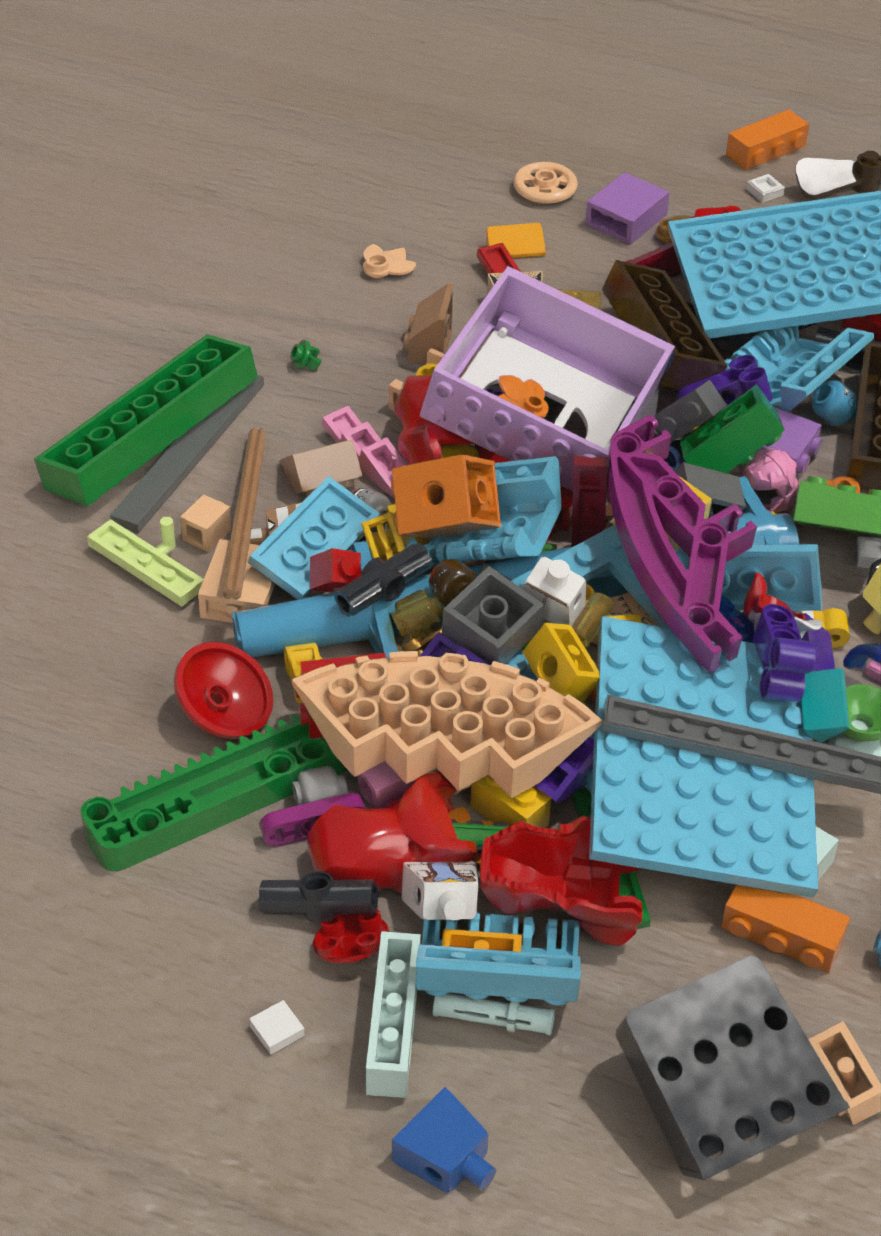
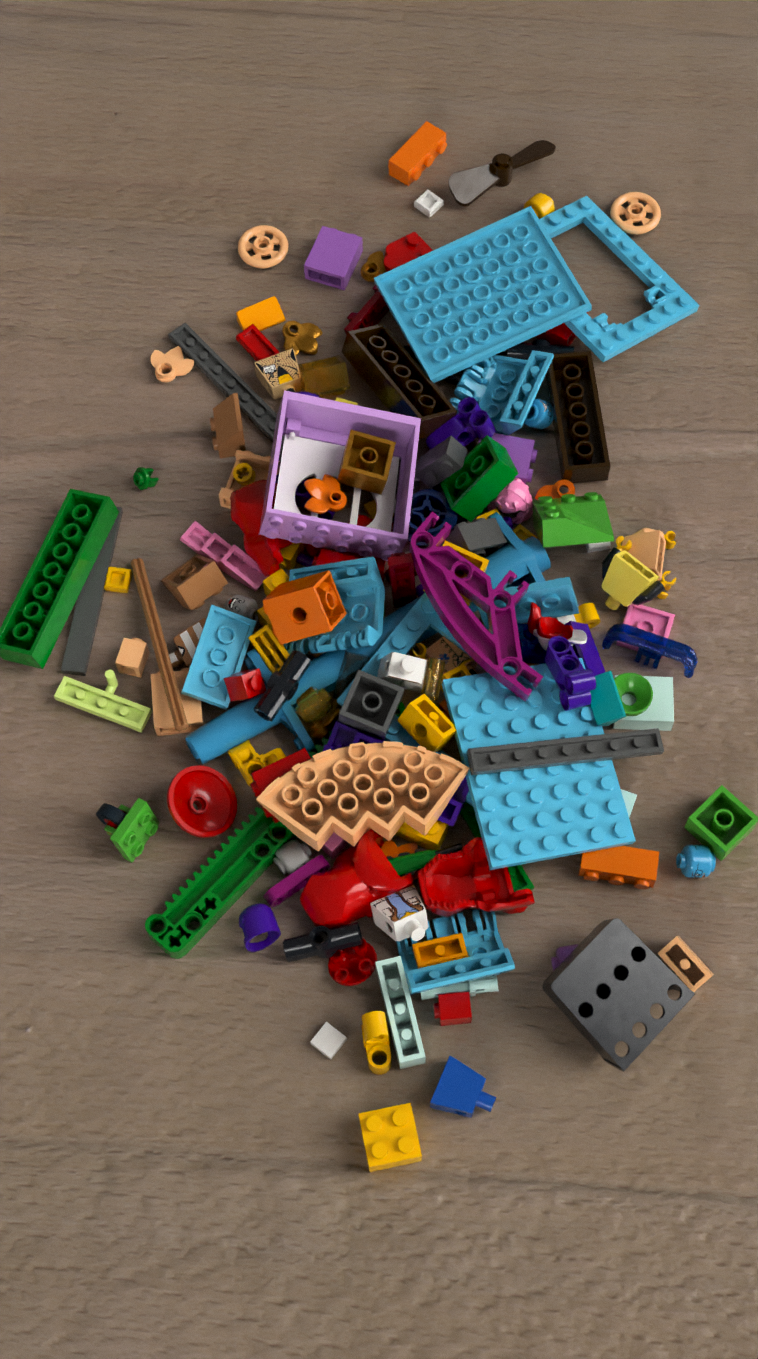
camera: 15 degrees left, 20 degrees up
dark brown head [428,559,478,606] -> none
none -> bright green plate [96,798,160,863]
none -> yellow tile [104,567,132,593]
none -> dark grey tile [168,323,285,443]
none -> dark purple helmet [238,904,281,952]
none -> pearl gold plate [282,321,323,356]
none -> pearl gold brick [337,429,396,495]
none -> yellow brick [358,1103,422,1172]
none -> yellow piece [361,1011,391,1075]
none -> red brick [433,992,472,1026]

